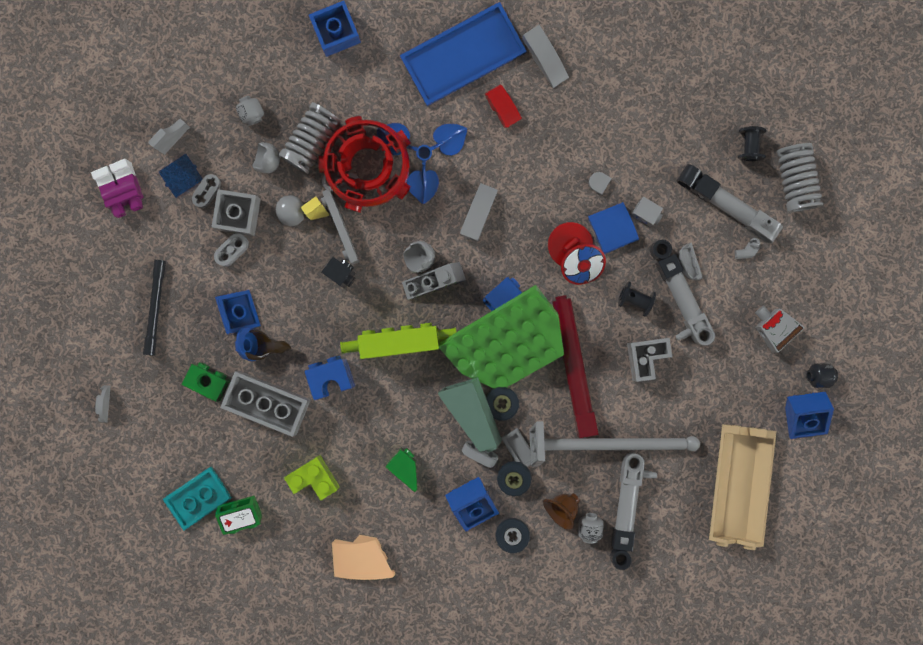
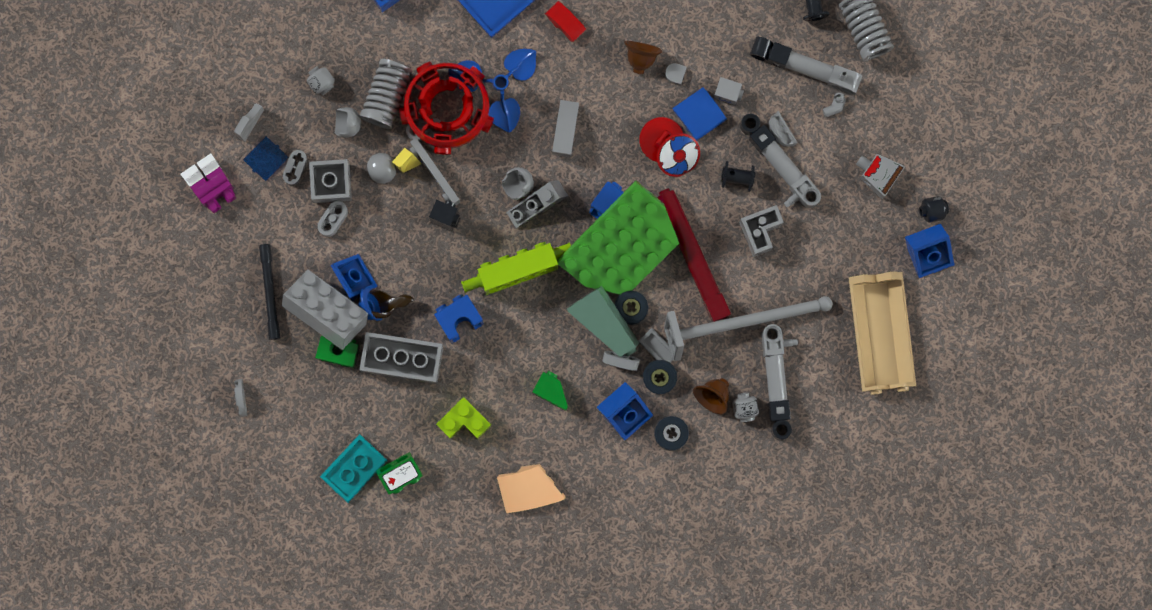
camera: 20 degrees left, 5 degrees down
none -> light grey brick [282,269,368,350]
none -> reddish brown hat [624,41,662,74]

